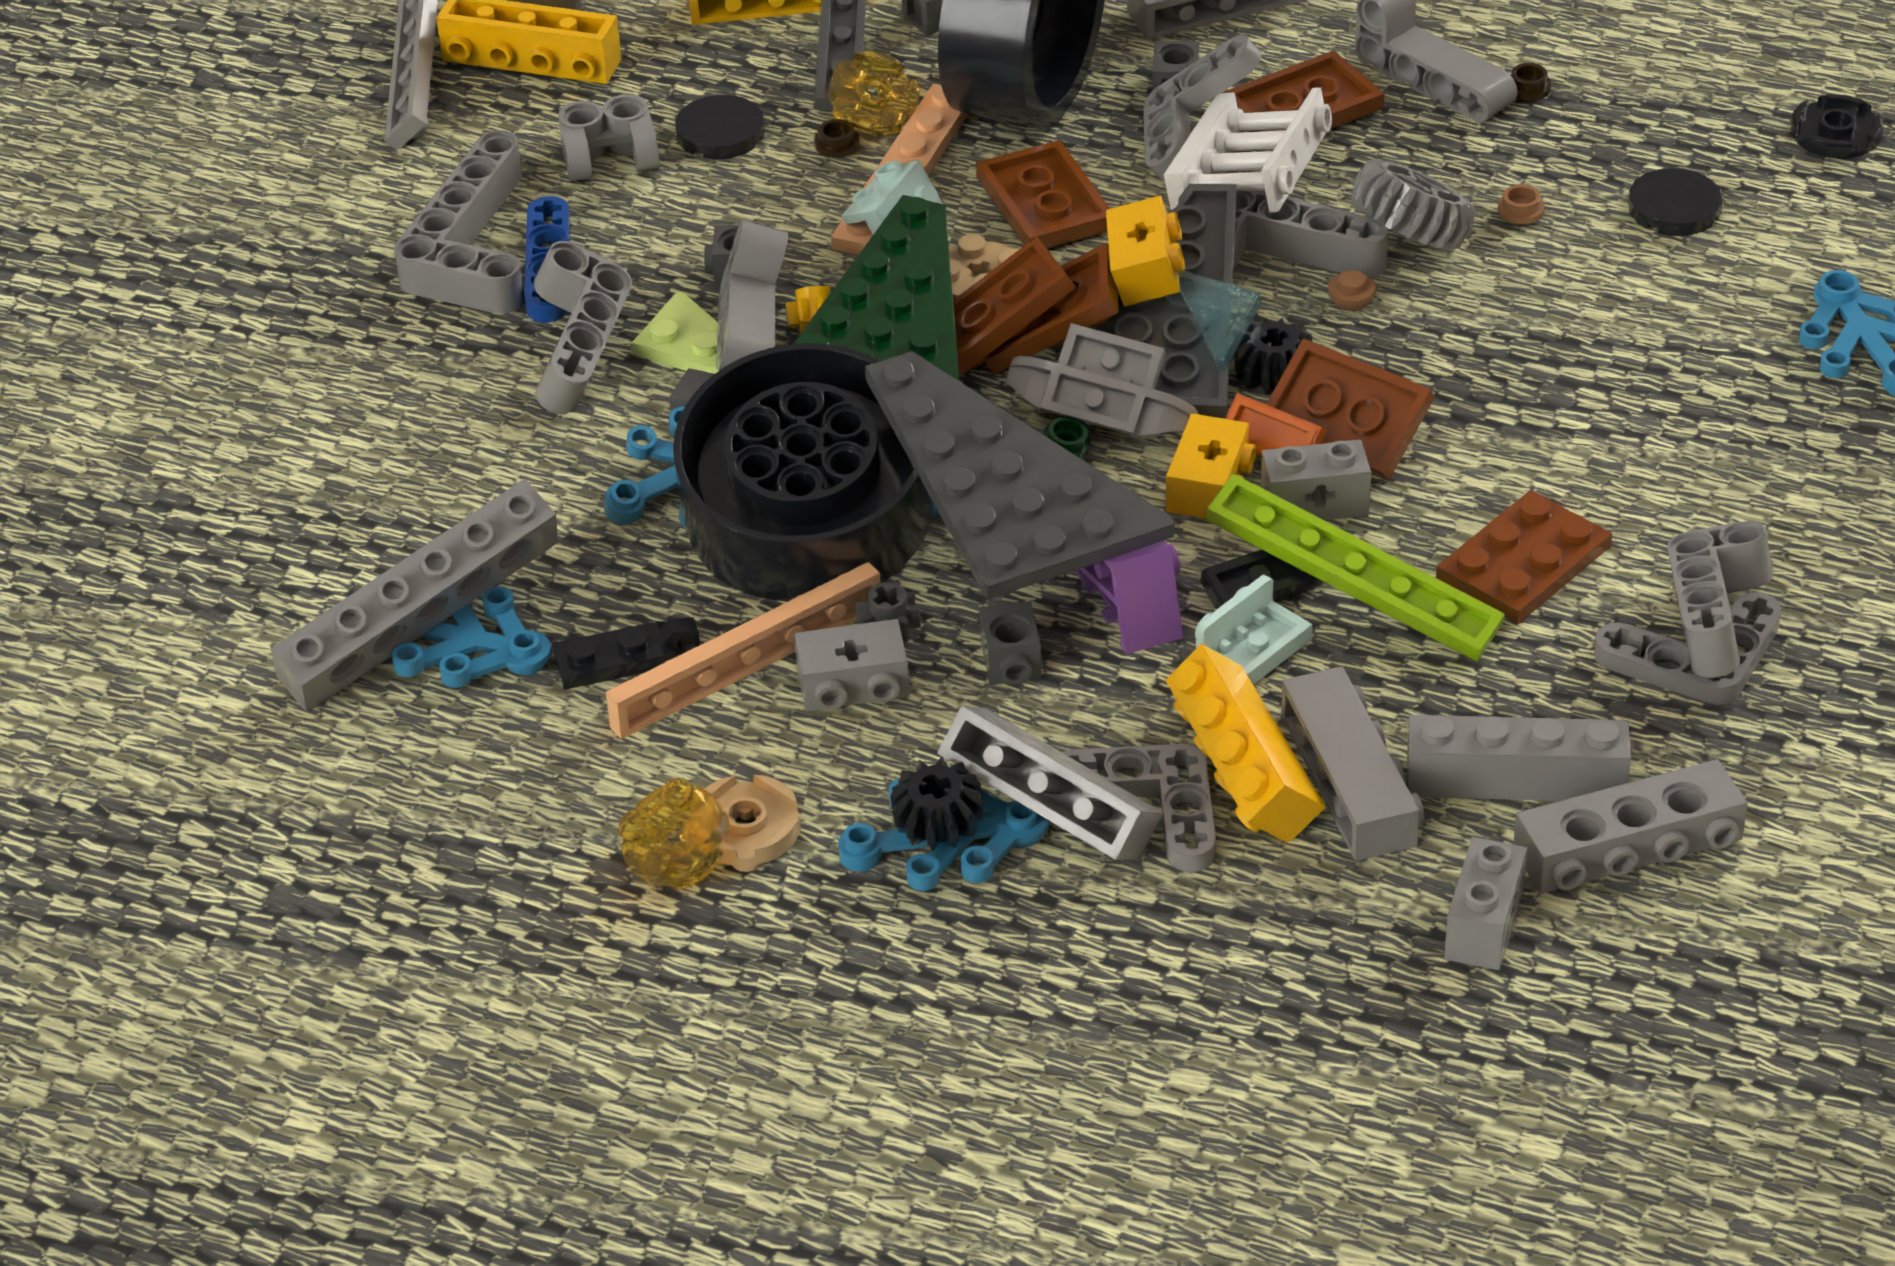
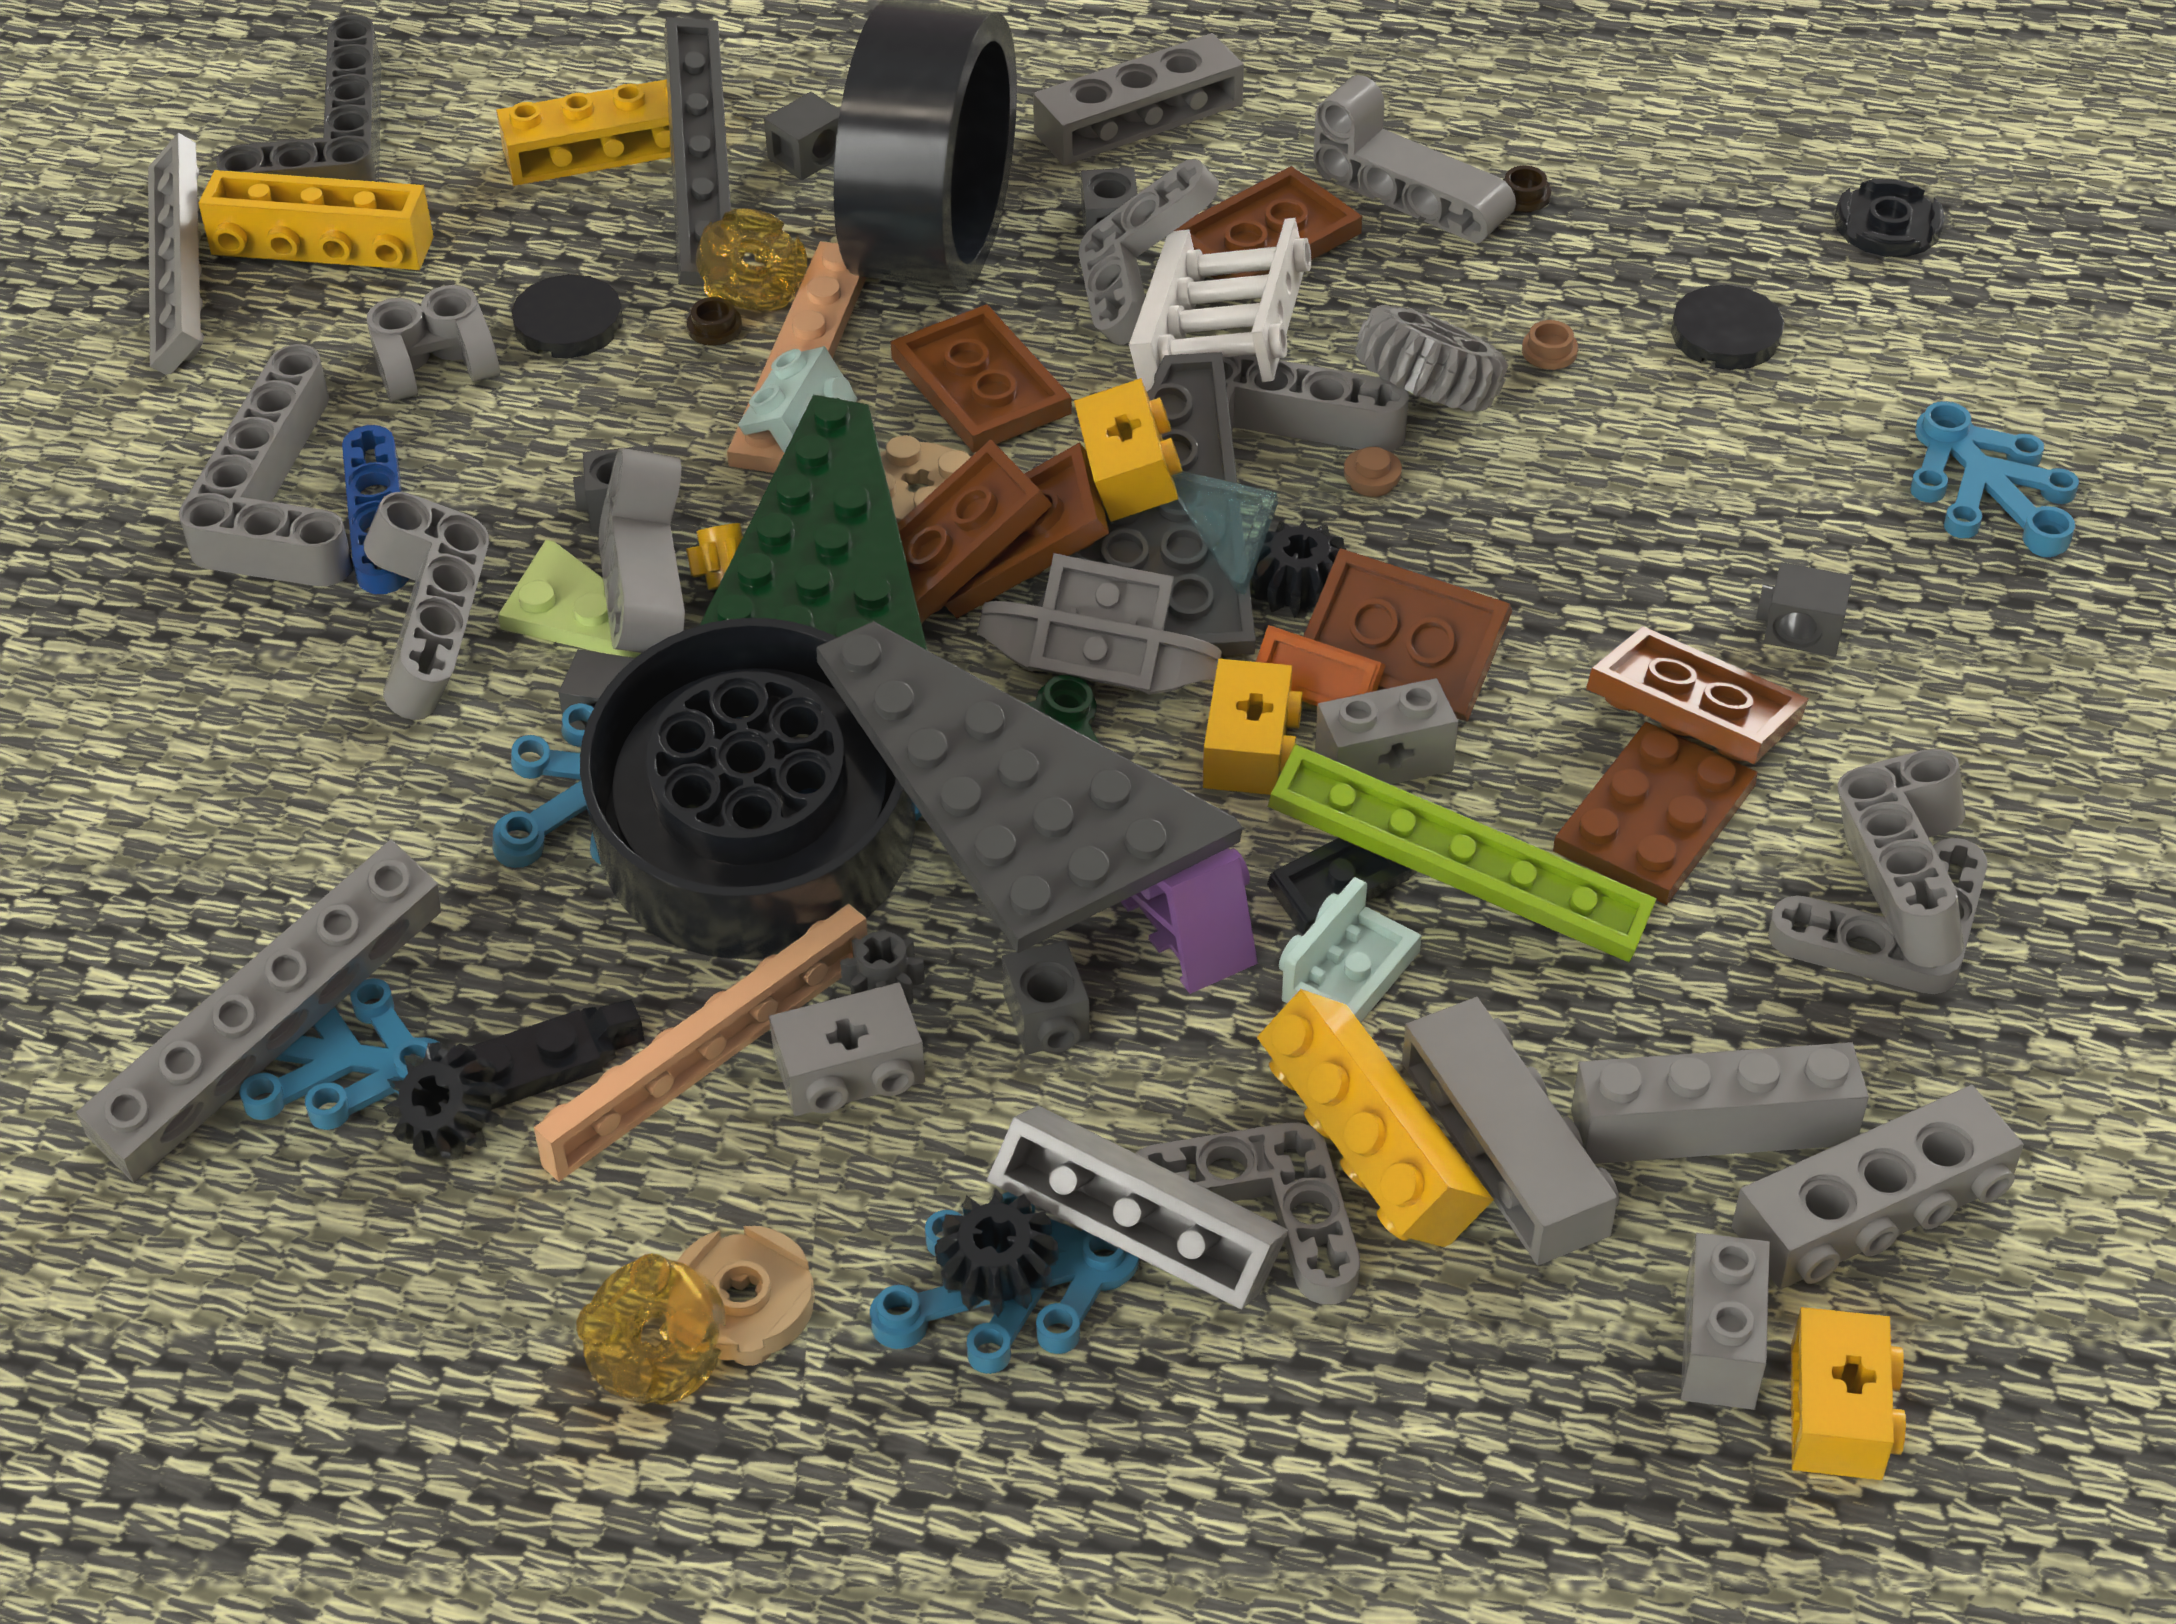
camera: 10 degrees left, 5 degrees up
none -> black gear [383,1042,507,1161]
none -> dark orange plate [1586,626,1809,764]
none -> dark grey brick [1756,562,1853,657]
none -> yellow brick [1791,1307,1906,1480]

